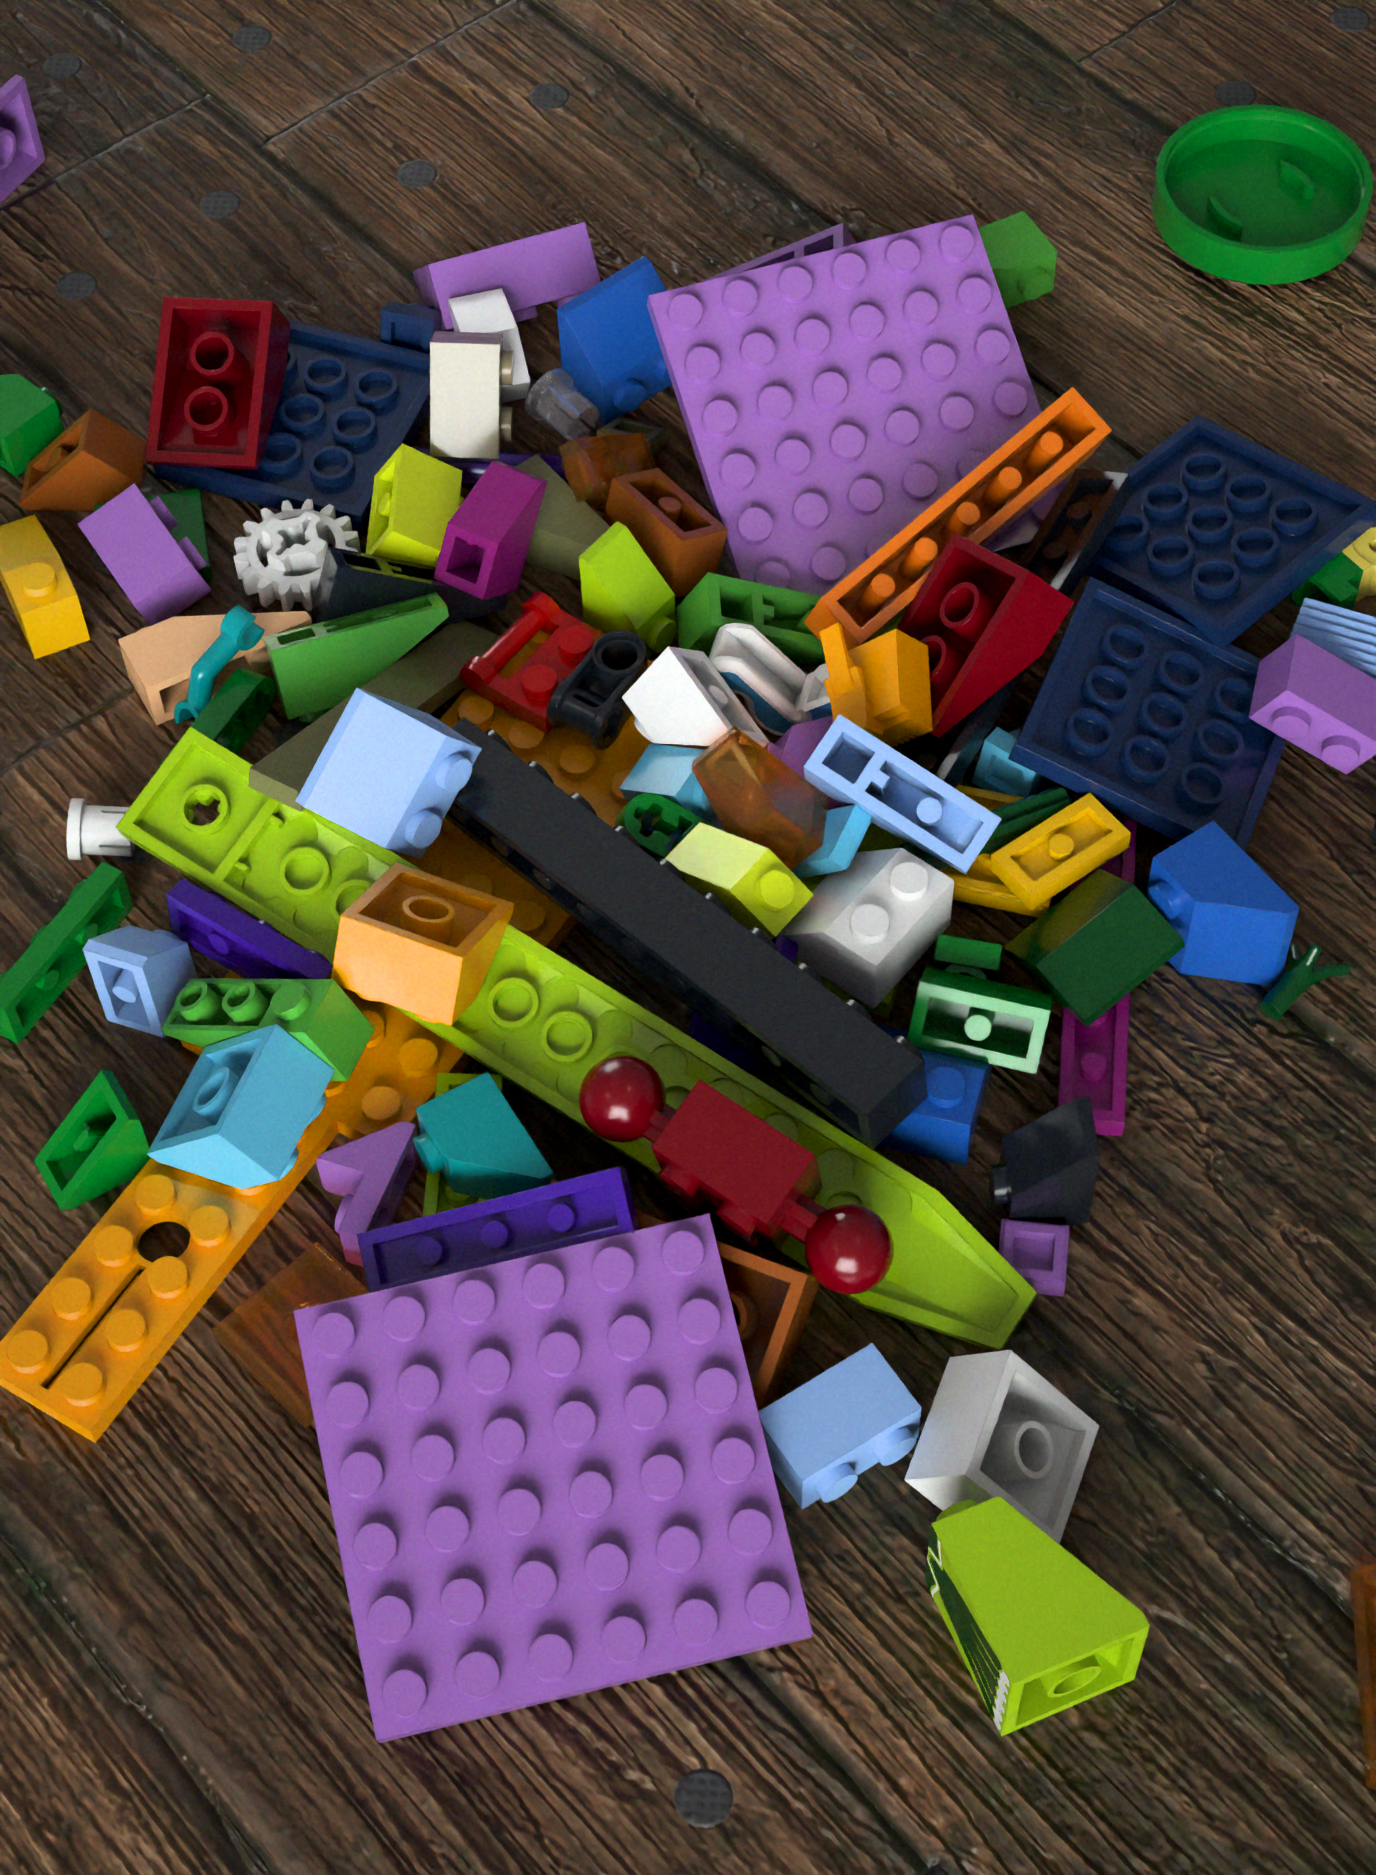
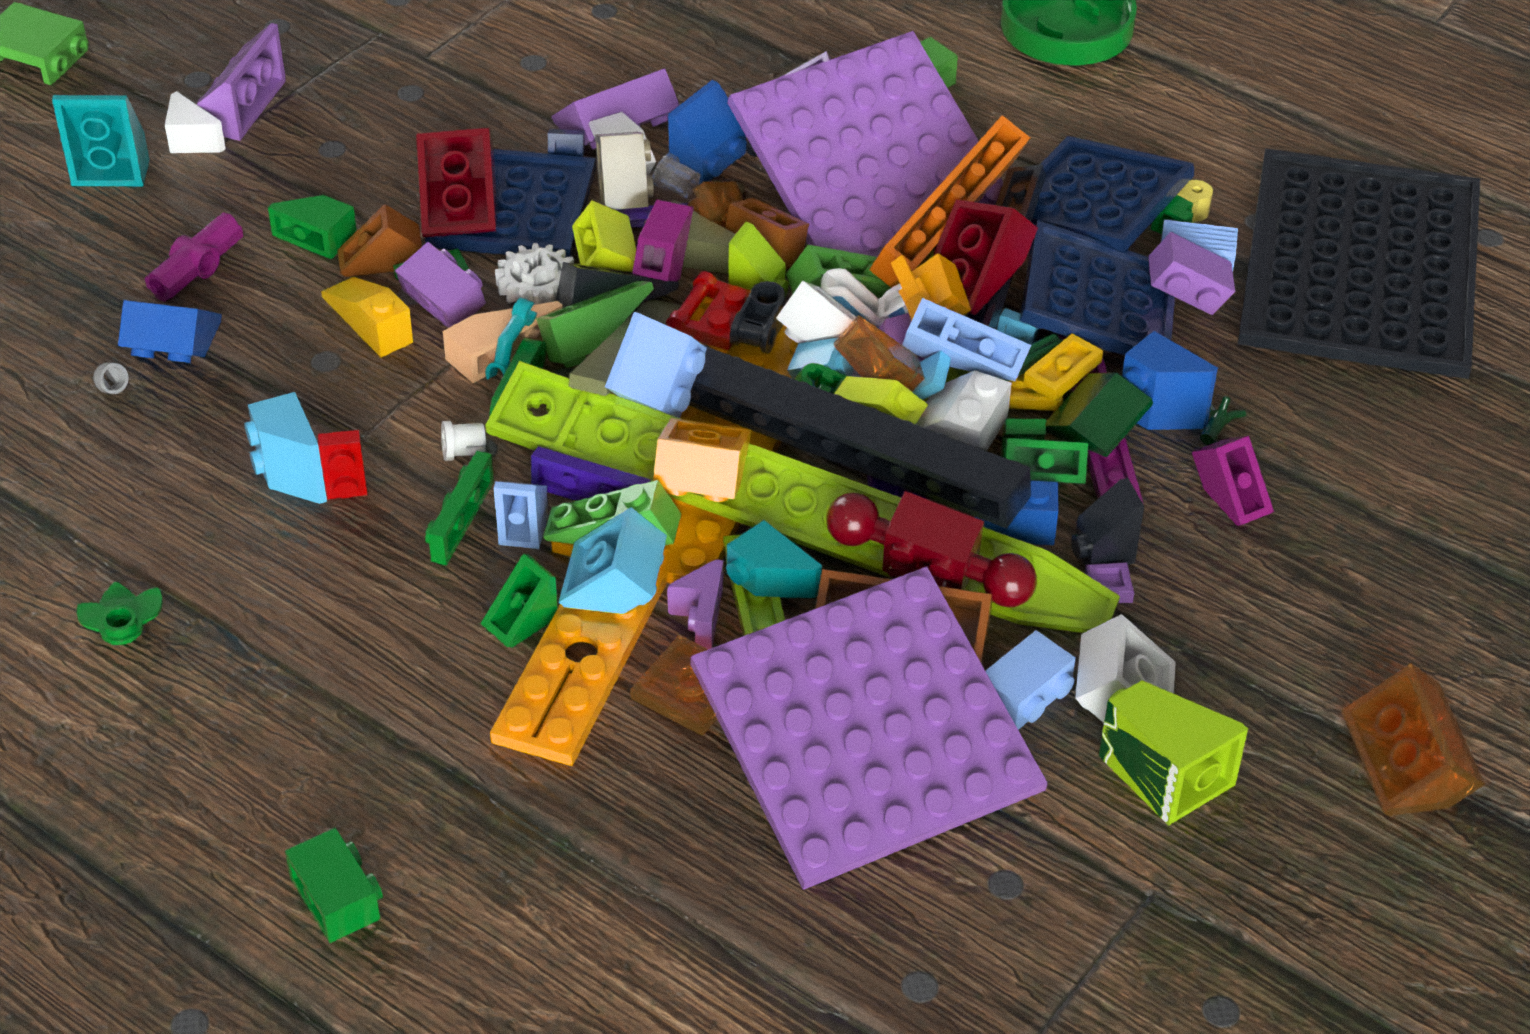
camera: 15 degrees left, 10 degrees down
dark purple plate [357,1167,640,1293] -> none
none -> magenta slope [1192,436,1274,526]

